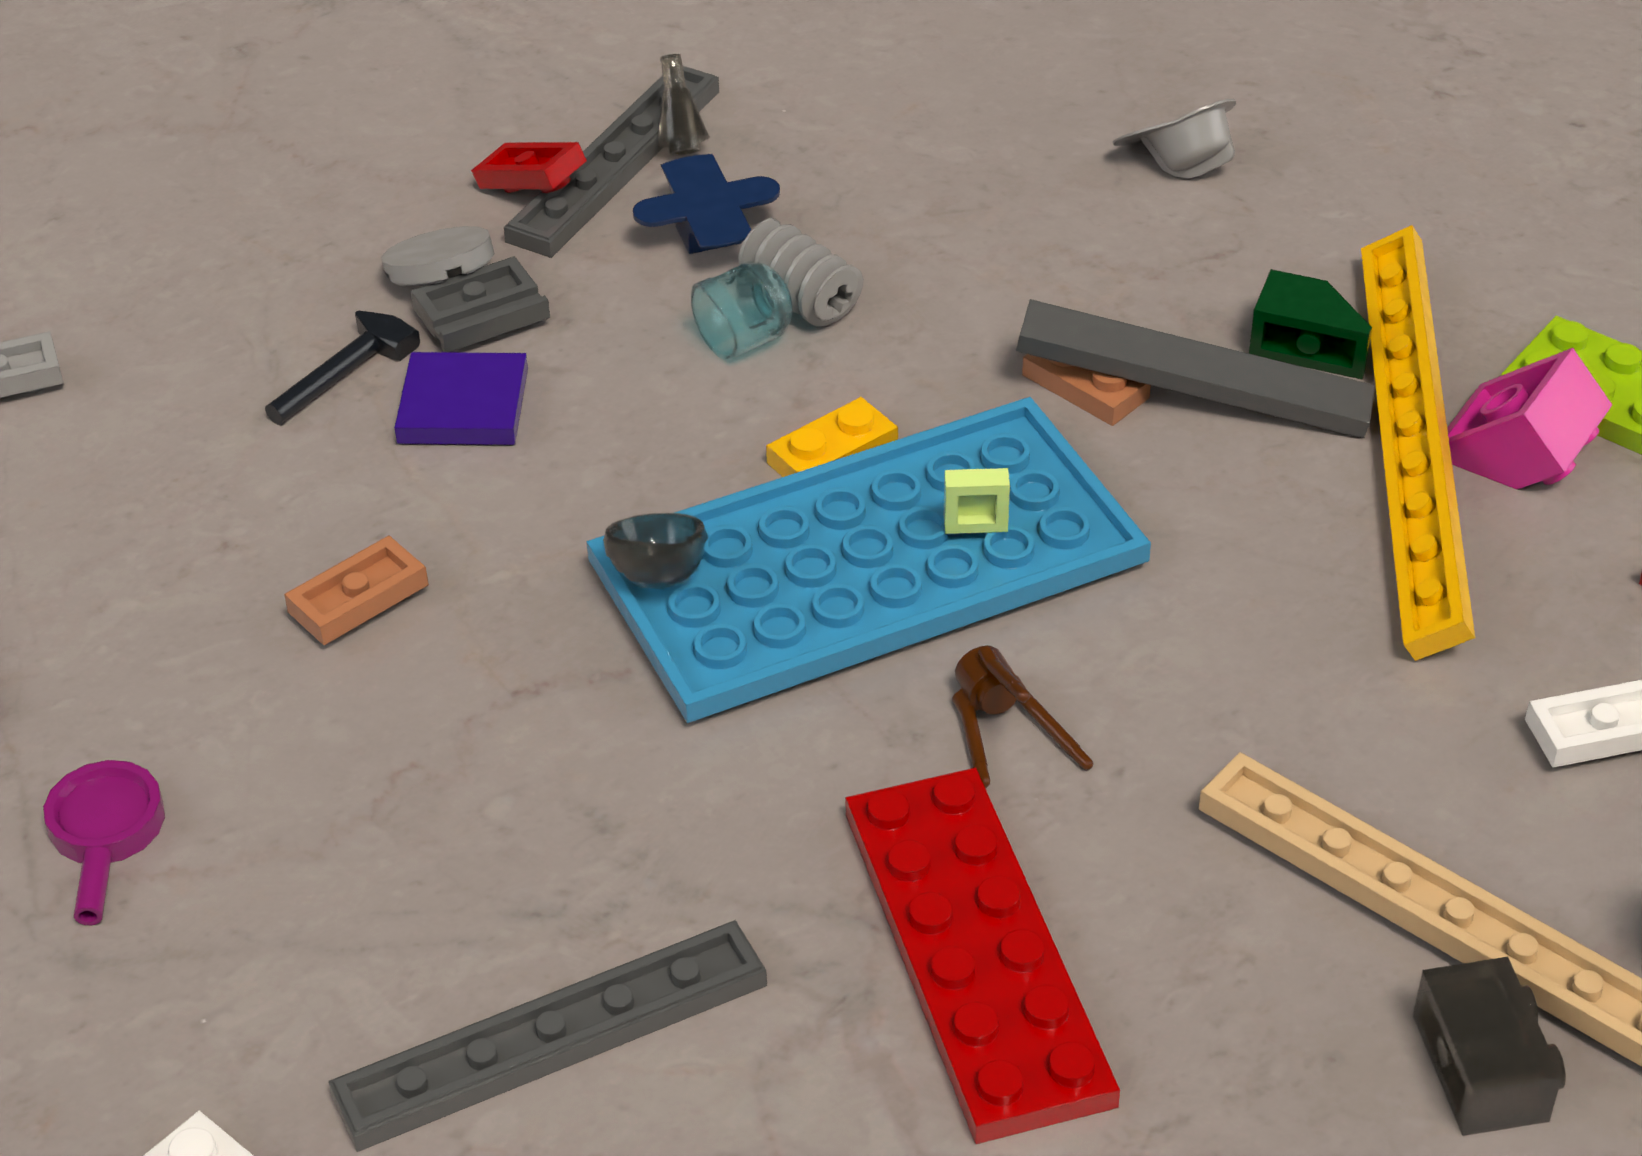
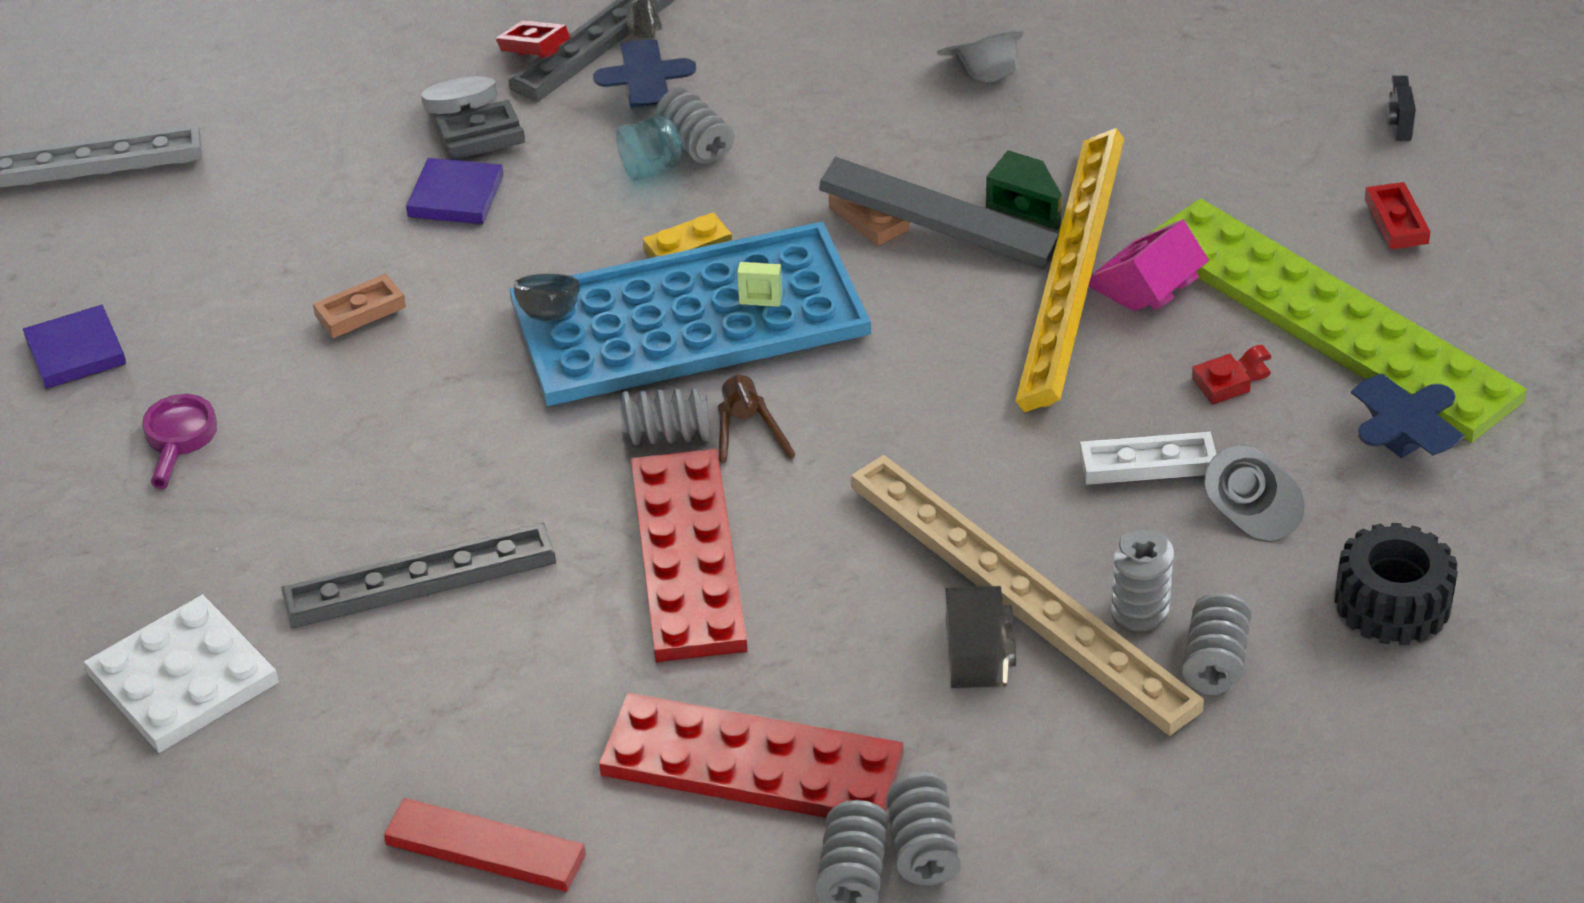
camera: 10 degrees right, 0 degrees up
black piece [265,311,420,425] -> none
none -> light grey piece [621,388,710,445]

